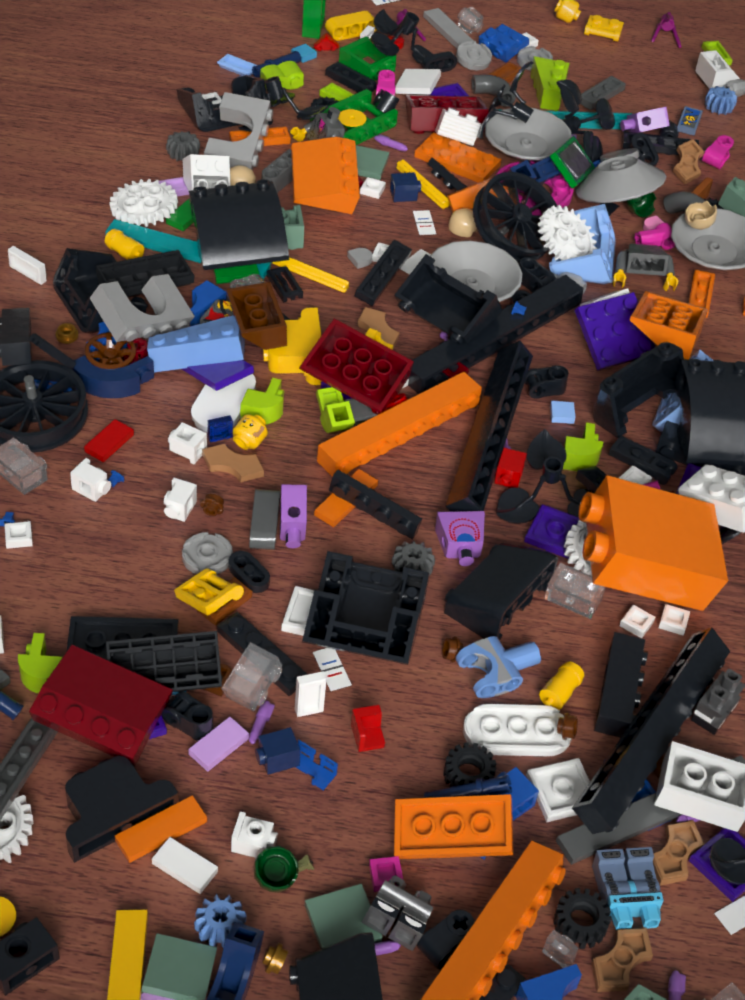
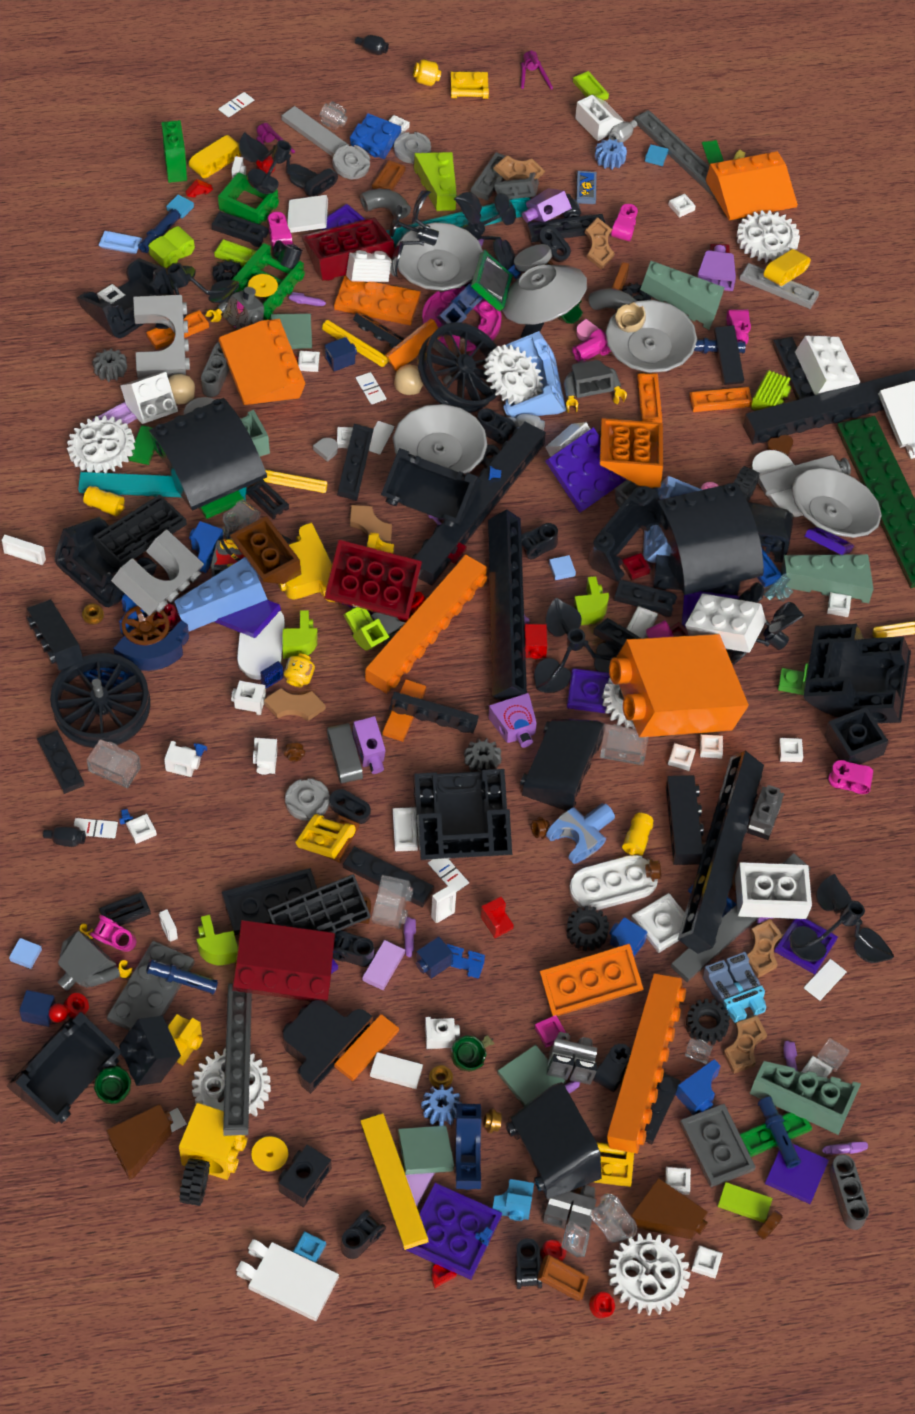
camera: 15 degrees left, 10 degrees up
black tile [28,333,76,369] -> none
red tile [84,419,134,463] -> none
dark blue pin [424,775,512,798] -> none
none -> pearl gold plate [429,1065,453,1089]
none -> medium nougat tile [494,156,545,181]
none -> dark grey hinge [494,172,539,199]
none -> dark red tile [622,553,651,581]

